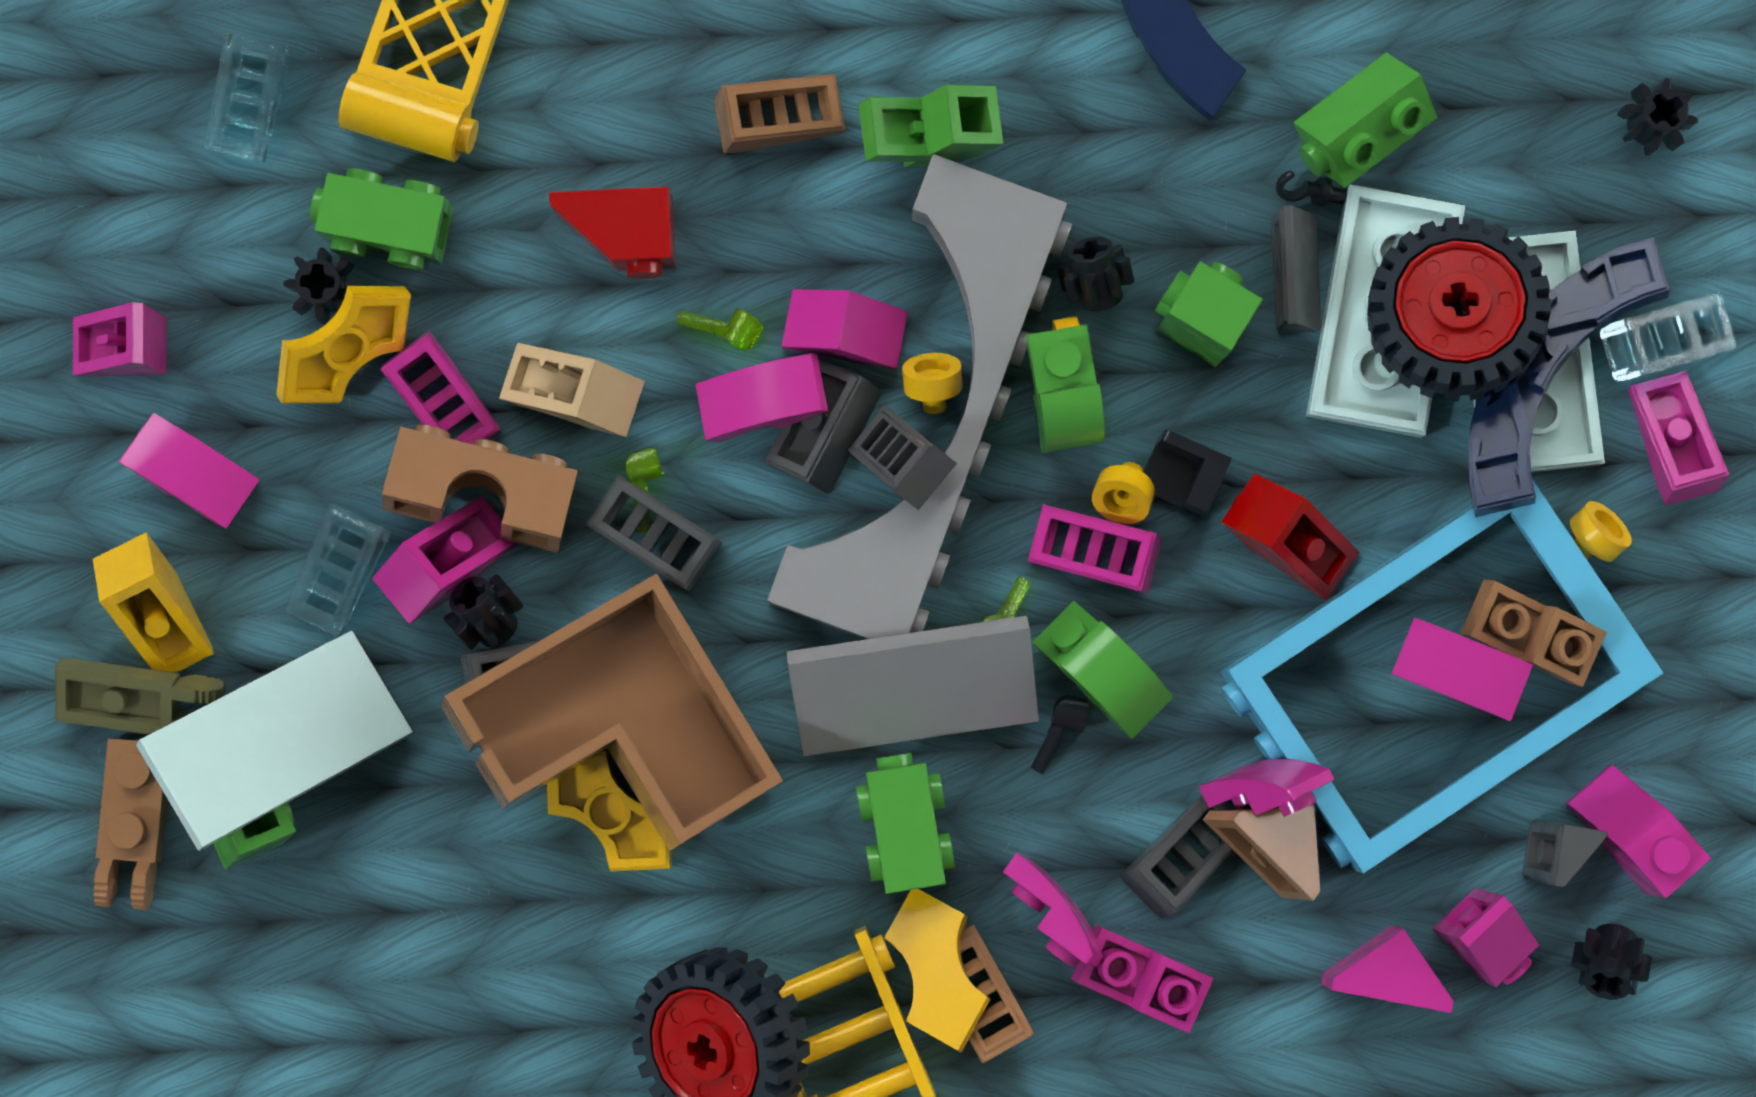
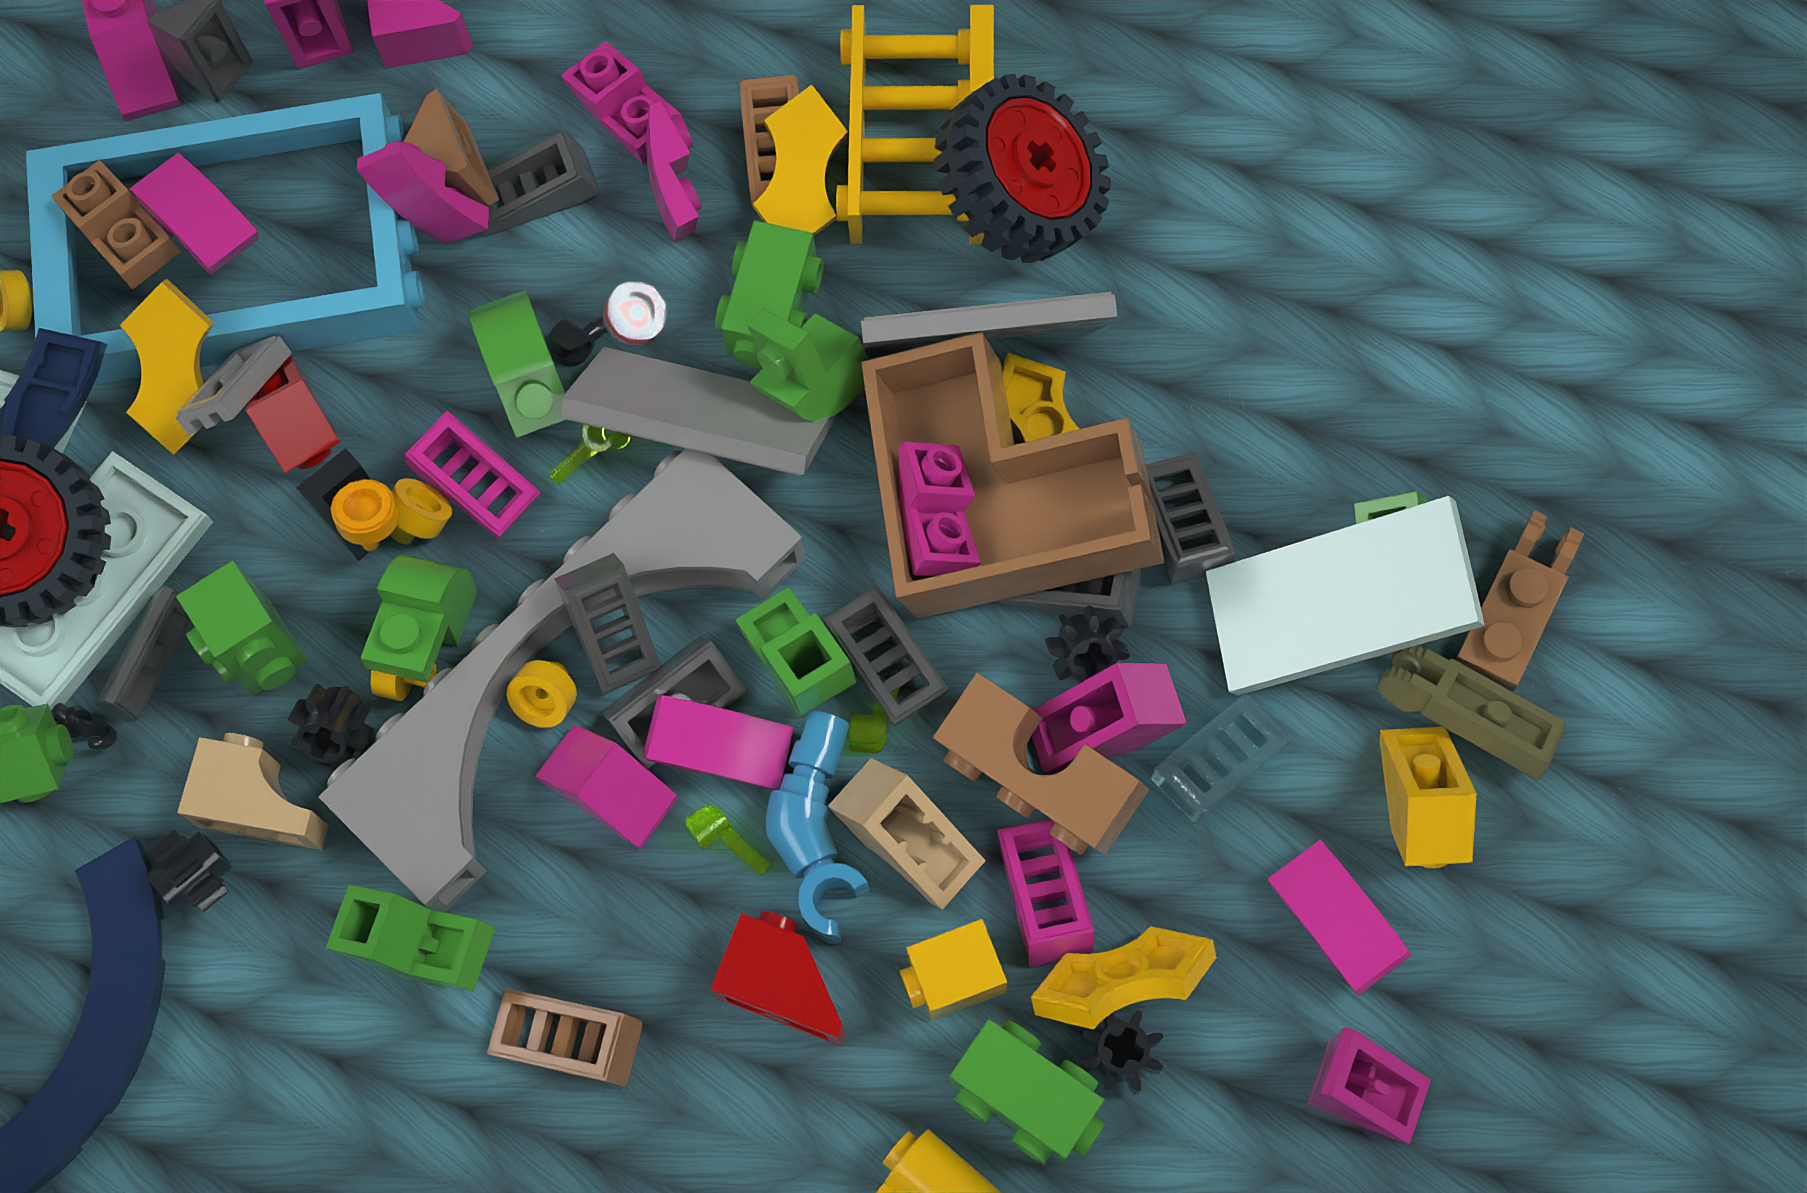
camera: 150 degrees left, 15 degrees down
none -> yellow tile [120,279,214,455]
none -> black gear [146,830,232,912]
none -> light grey tile [175,336,292,435]
none -> tan arch [177,733,329,850]
none -> light orange tile [331,479,399,552]
none -> clear tile [602,281,667,346]
none -> bright green brick [735,586,856,718]
none -> bright green brick [747,308,869,421]
none -> dark azure piece [765,710,870,944]
none -> light grey tile [861,292,1117,352]
none -> dark pink slope [898,441,981,576]
none -> yellow brick [899,919,1007,1022]
none -> dark grey slope [1146,452,1236,584]

